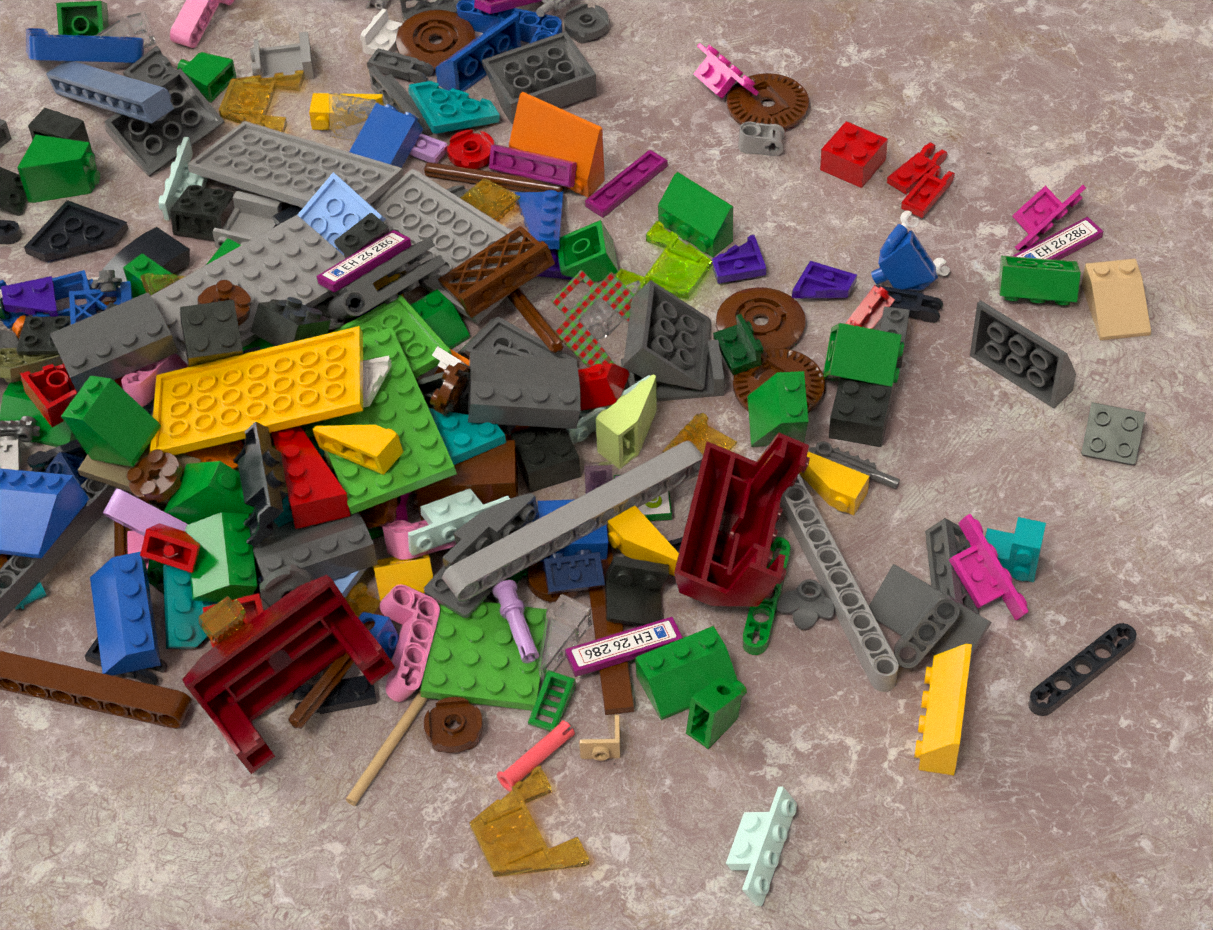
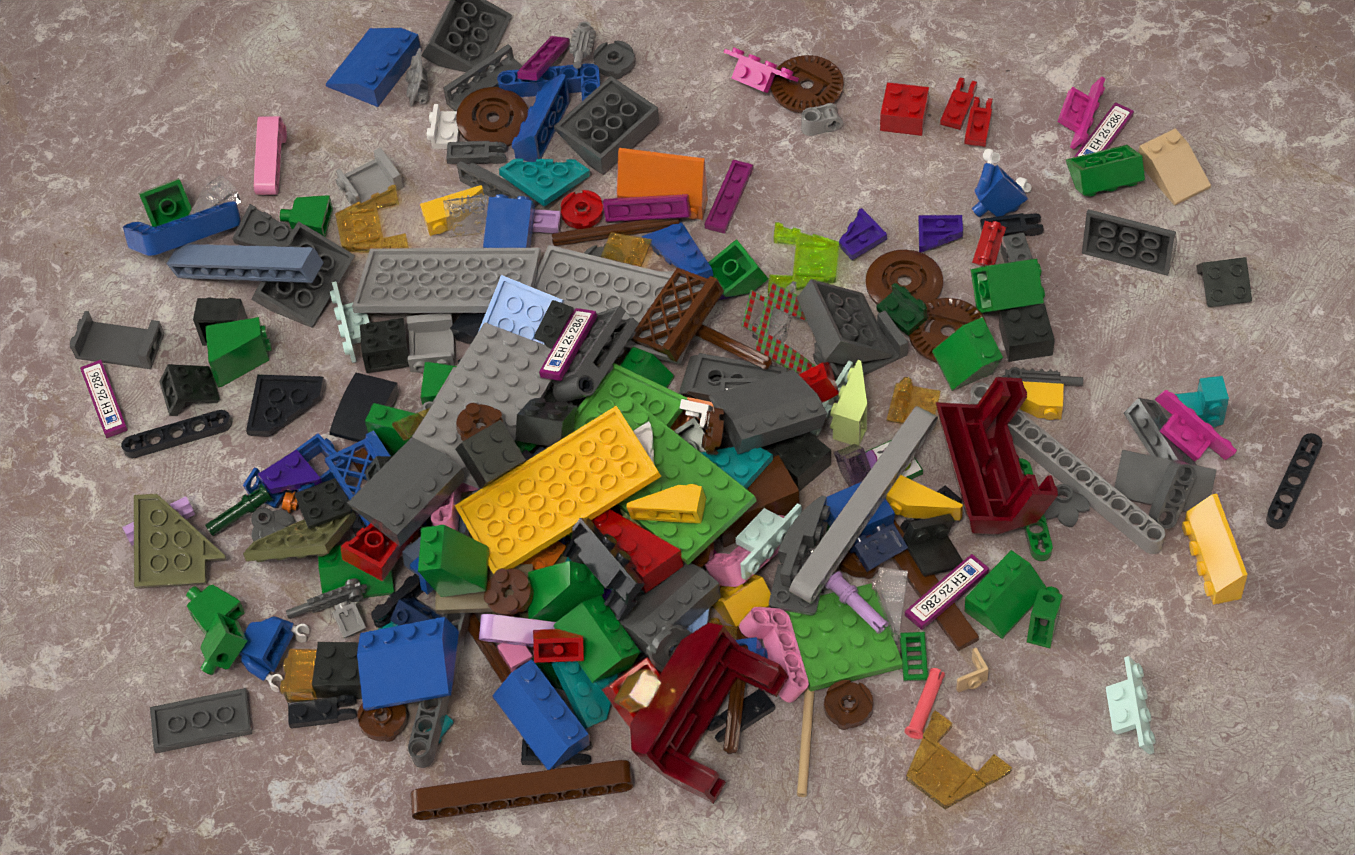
camera: 20 degrees left, 5 degrees up
dark grey piece [91,270,122,292] -> none
green slope [658,172,733,257] -> none

